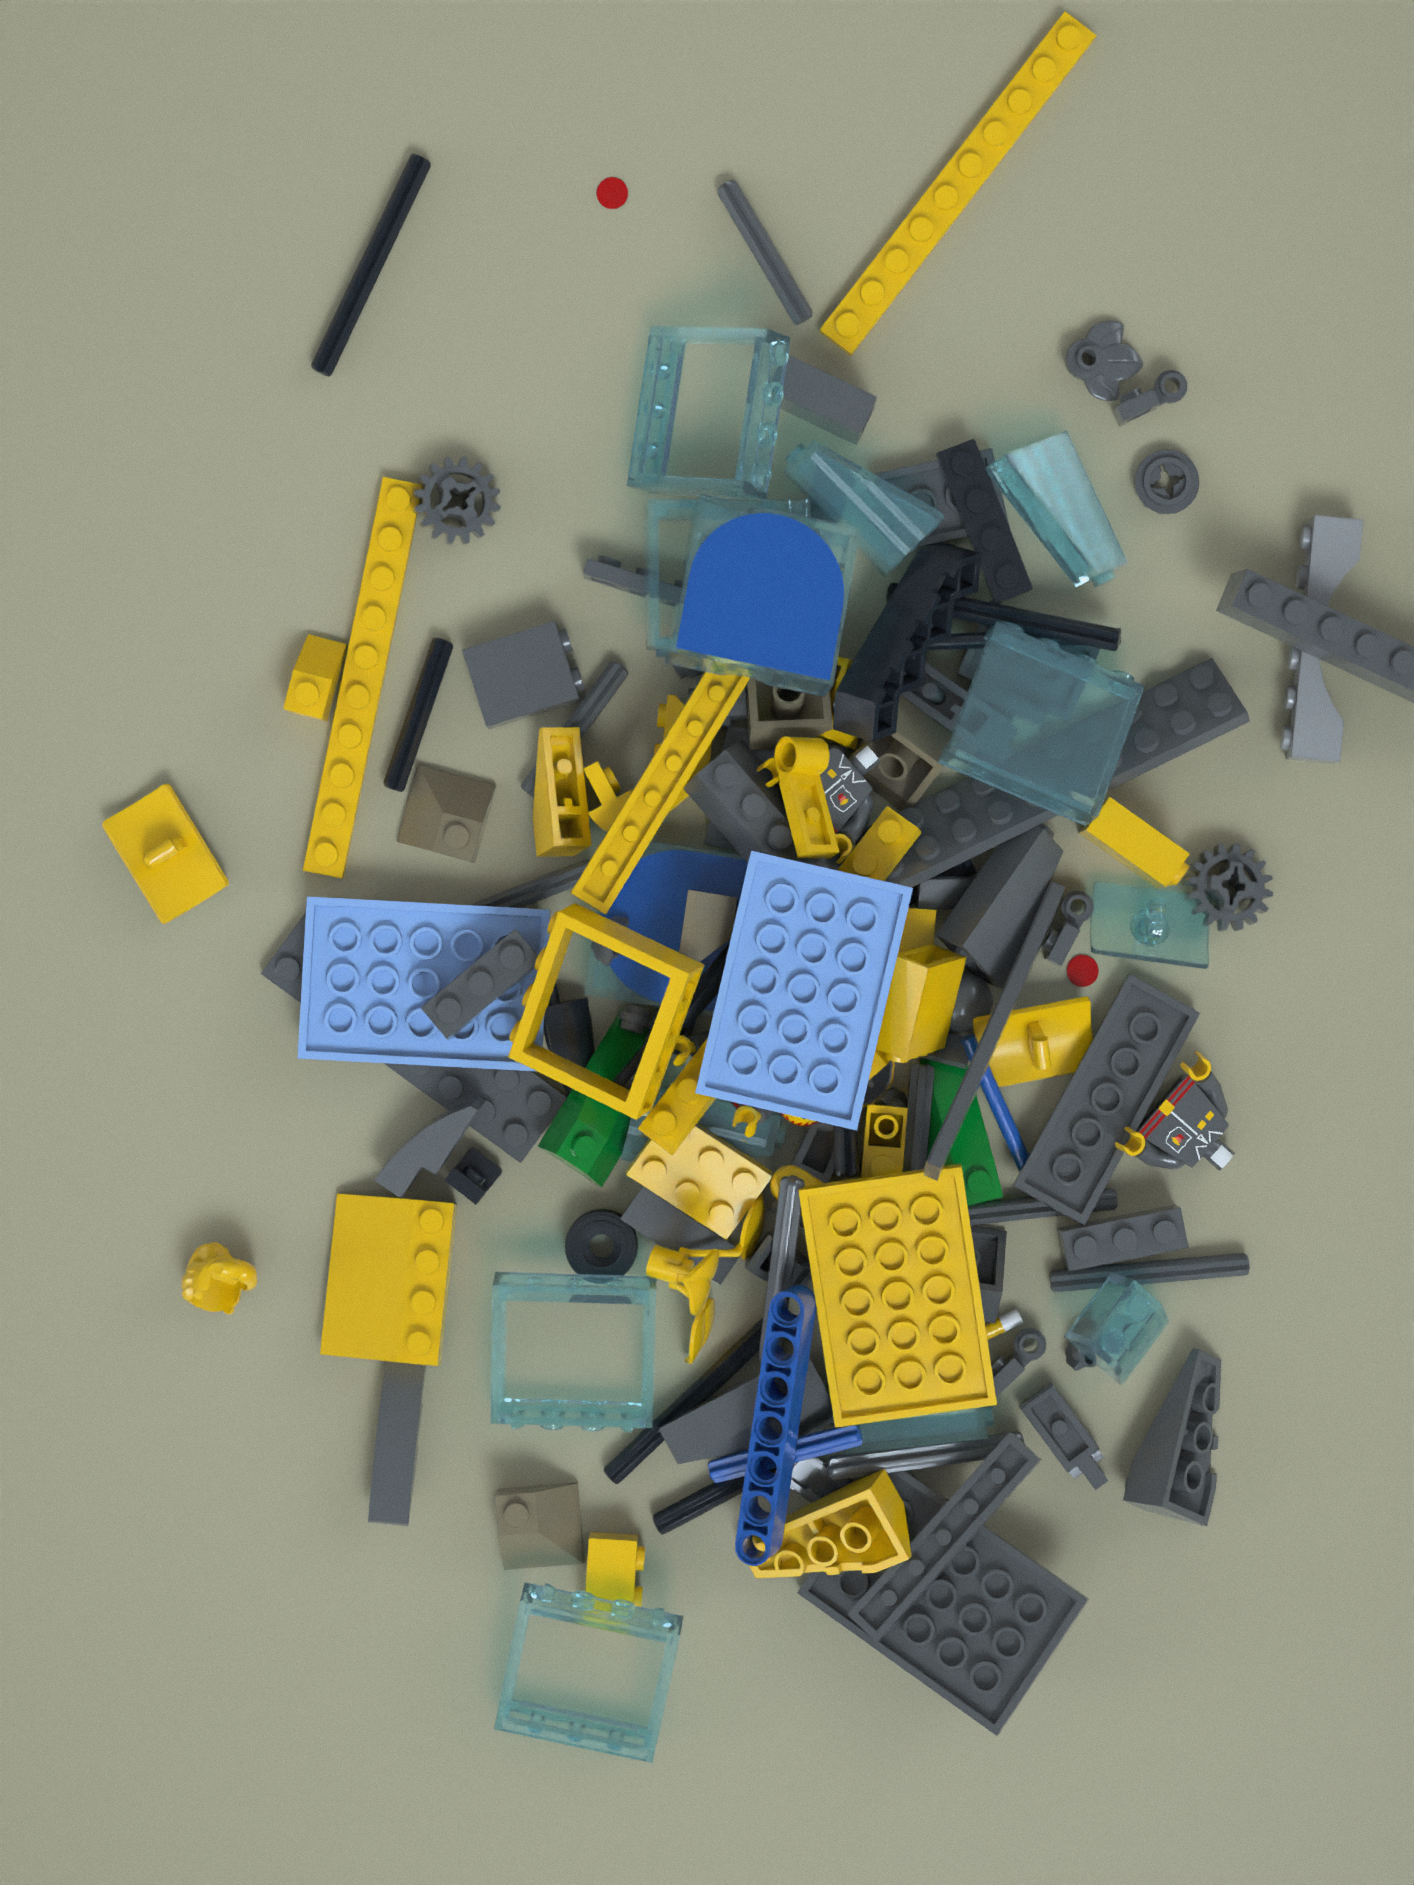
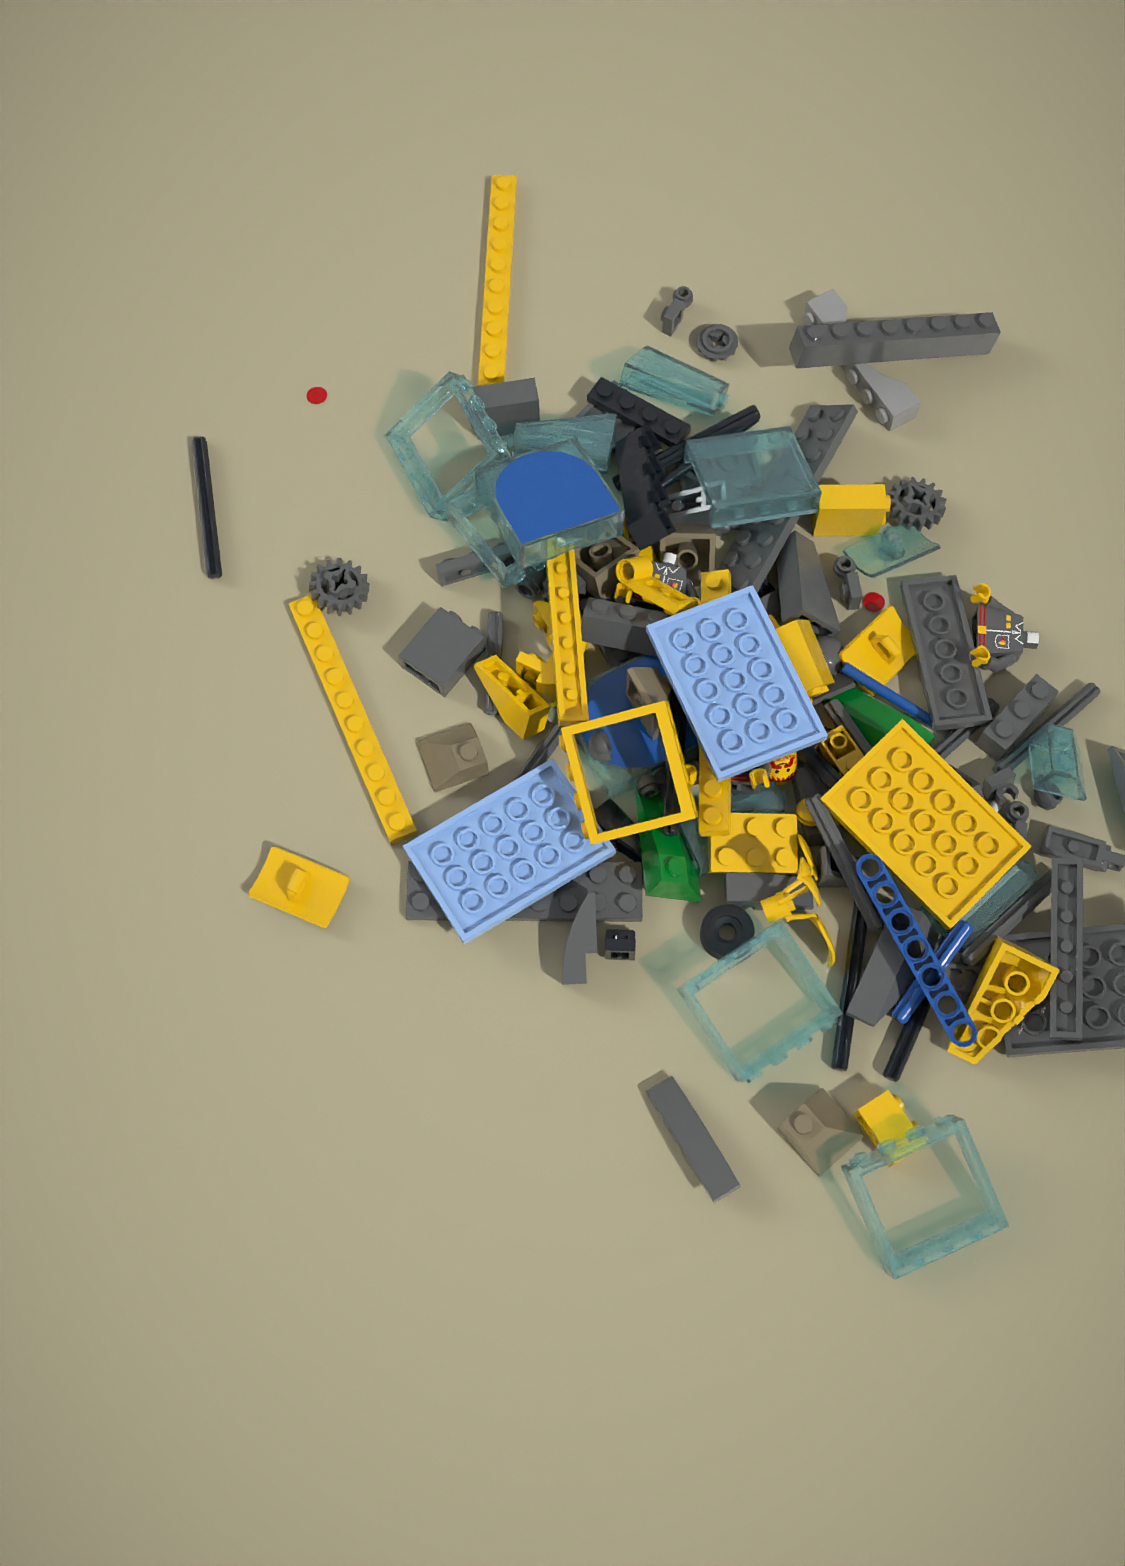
camera: 30 degrees left, 20 degrees down
yellow hair [181,1242,257,1315] -> none
yellow slope [283,634,348,722] -> none
yellow slope [320,1194,457,1366] -> none
black axle [383,637,453,792] -> none
dark grey arch [421,929,538,1040] -> none
dark grey axle [717,179,813,325] -> none
dark grey tile [923,881,1066,1181] -> none
dark grey plate [1065,321,1143,401] -> none
none -> dark grey tile [982,766,1019,806]

